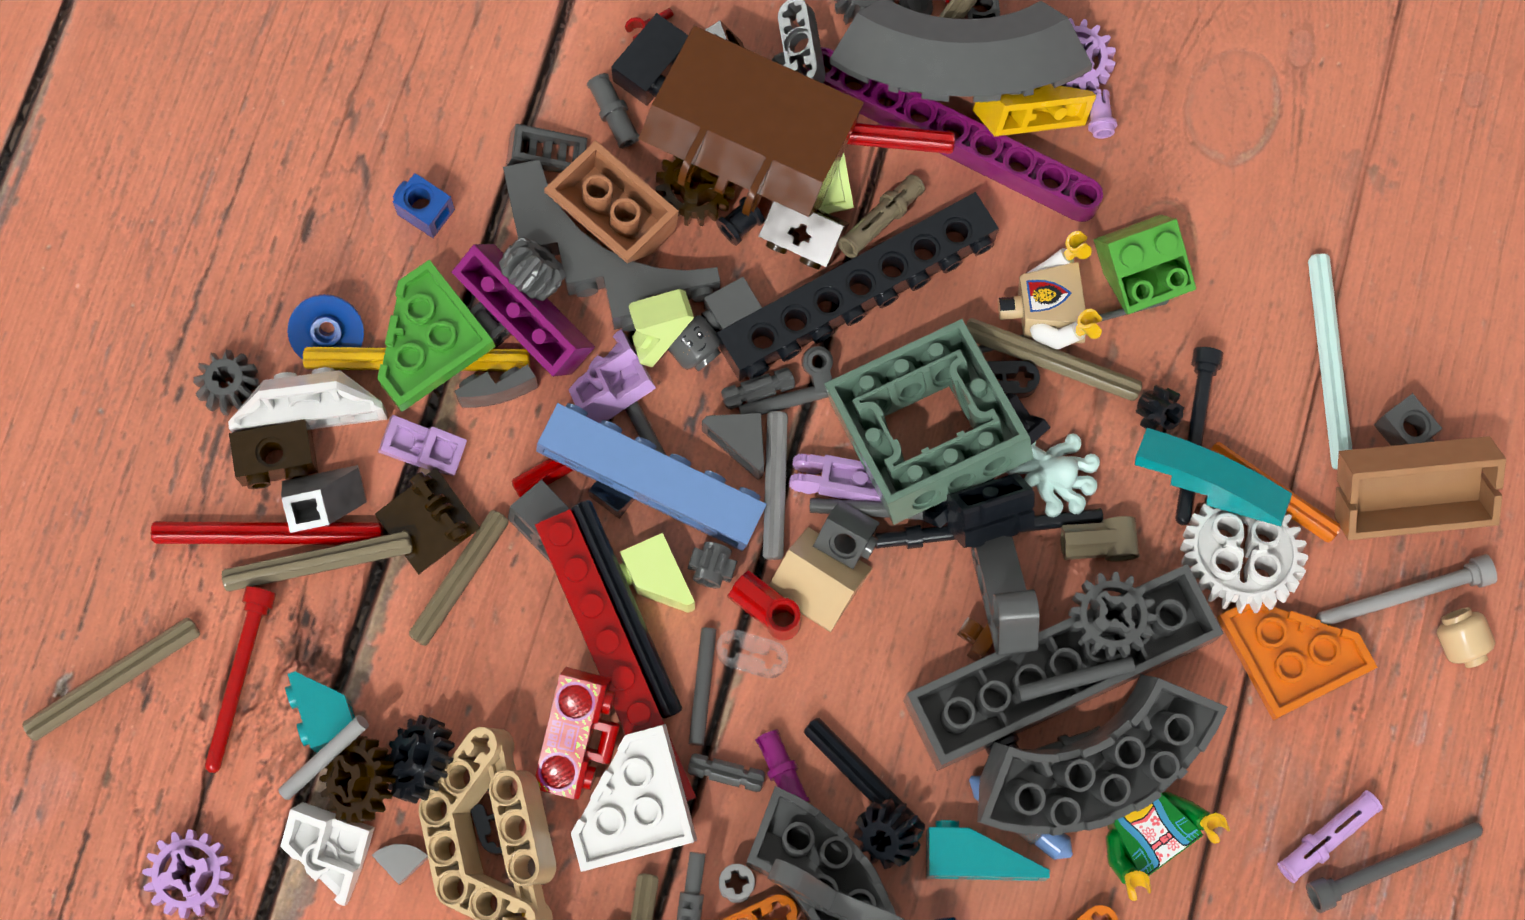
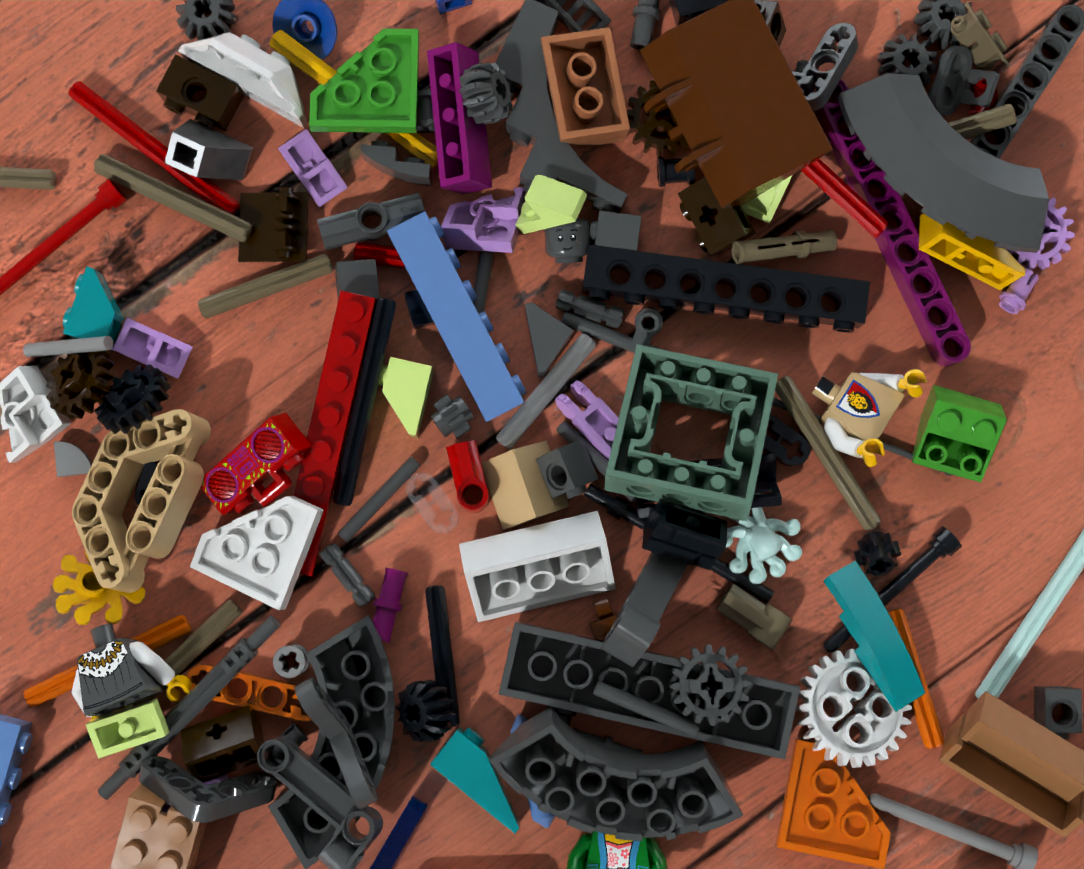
camera: 40 degrees right, 10 degrees up
none -> lavender slope [112,318,193,379]
none -> dark grey piece [317,193,425,250]
none -> white slope [459,511,616,622]

